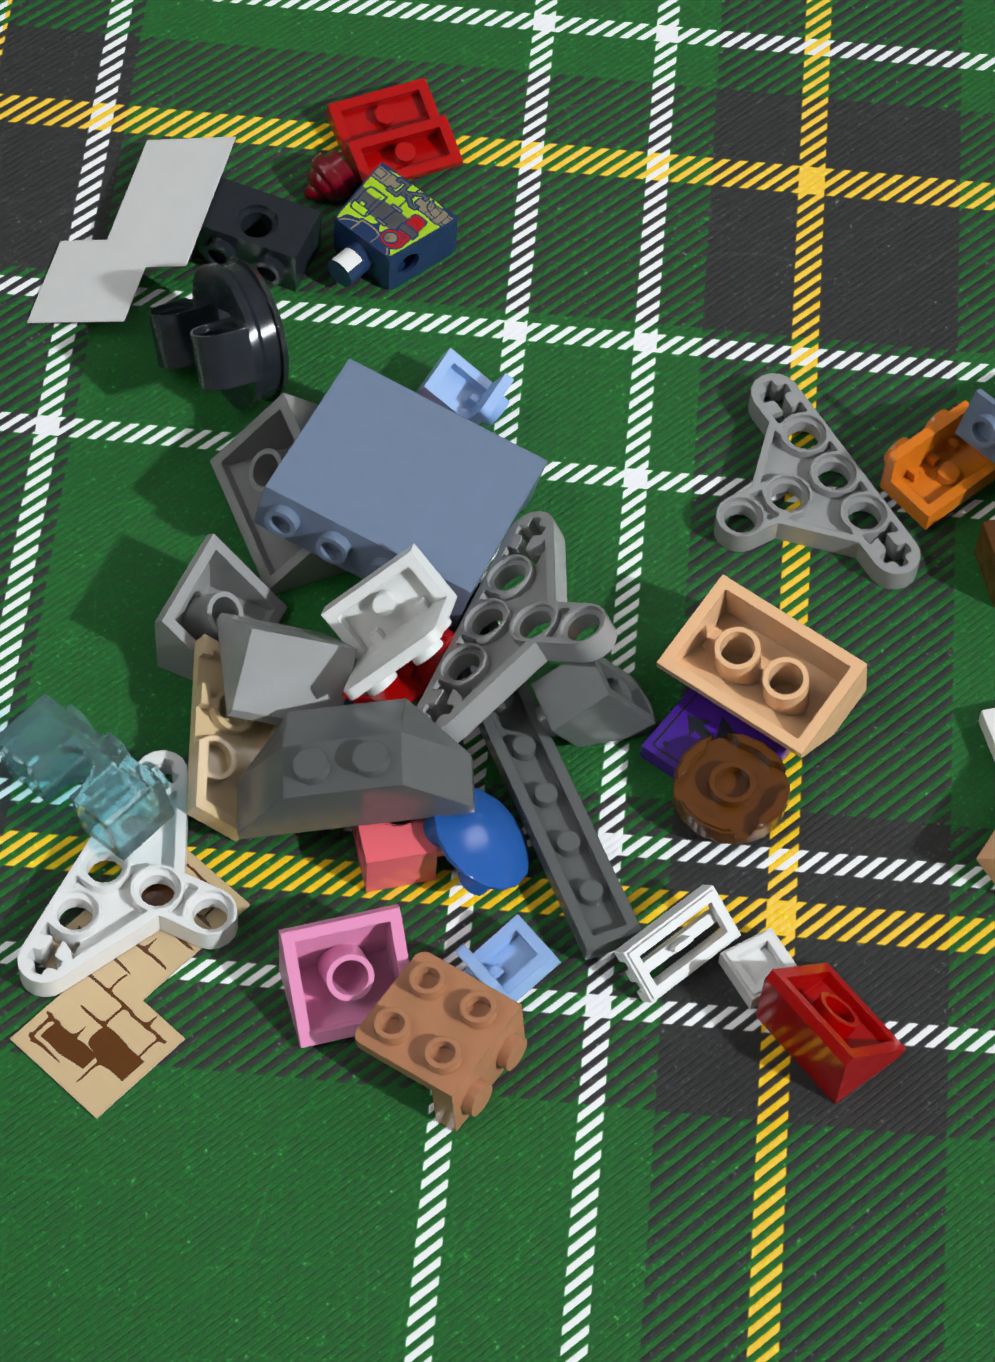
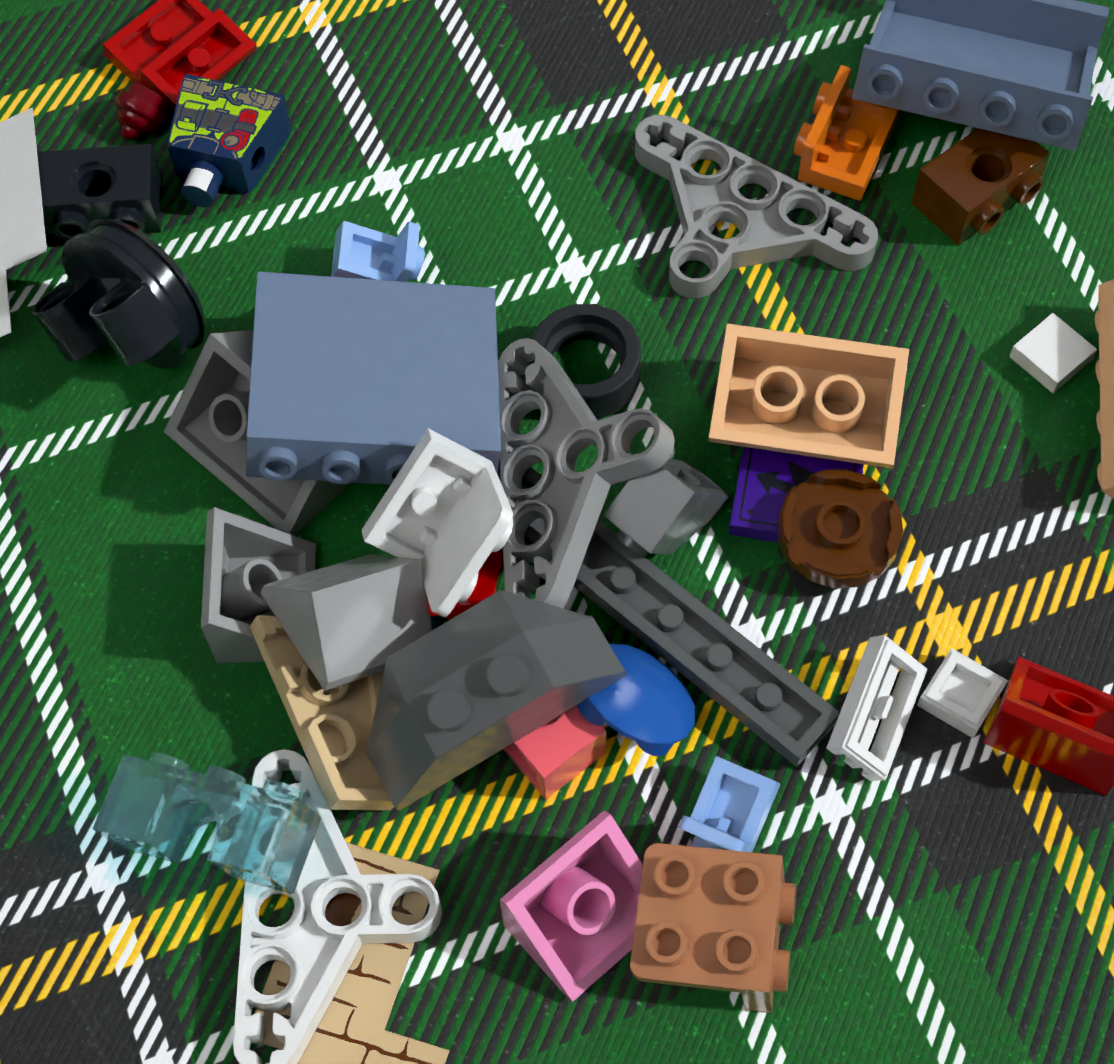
camera: 20 degrees left, 5 degrees up
none -> black tyre [530,304,641,420]

